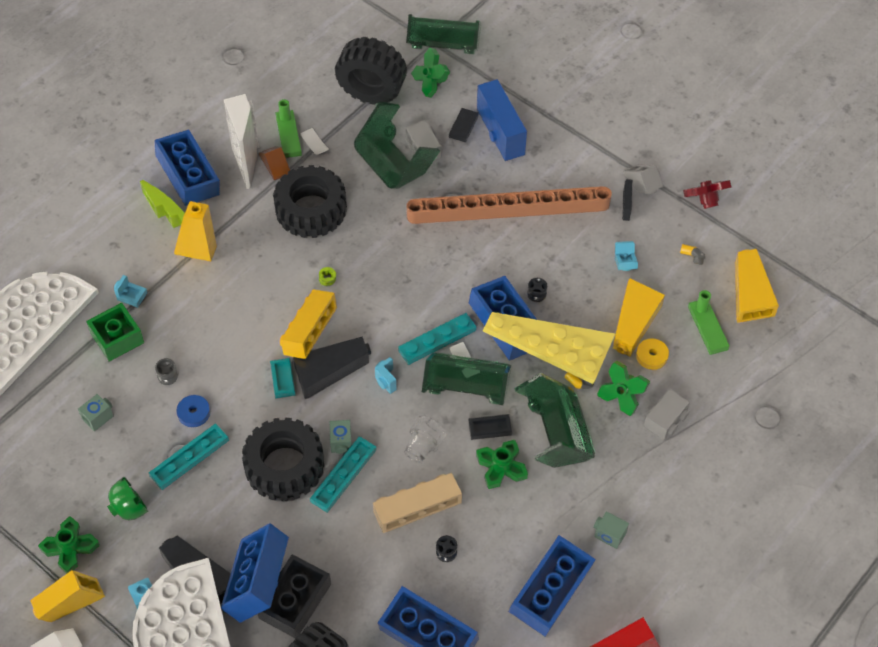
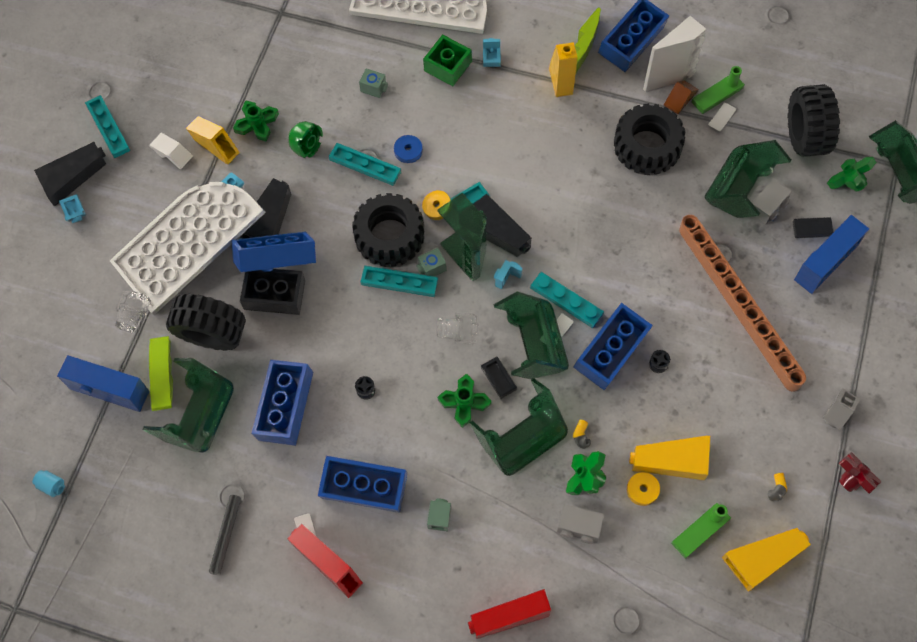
camera: 70 degrees right, 10 degrees up
dark grey wheel [155,358,178,385] -> none
yellow brick [280,289,337,359] -> none
lime bush [319,267,336,286] -> none
tan brick [373,473,462,533] -> none
light yellow wing [483,312,615,384] -> none
medium azure bracket [615,241,638,271] -> none
black tile [622,179,633,221] -> none
none -> yellow piece [422,190,452,220]
none -> clear green windscreen [438,193,487,281]
none -> red slope [468,589,551,639]

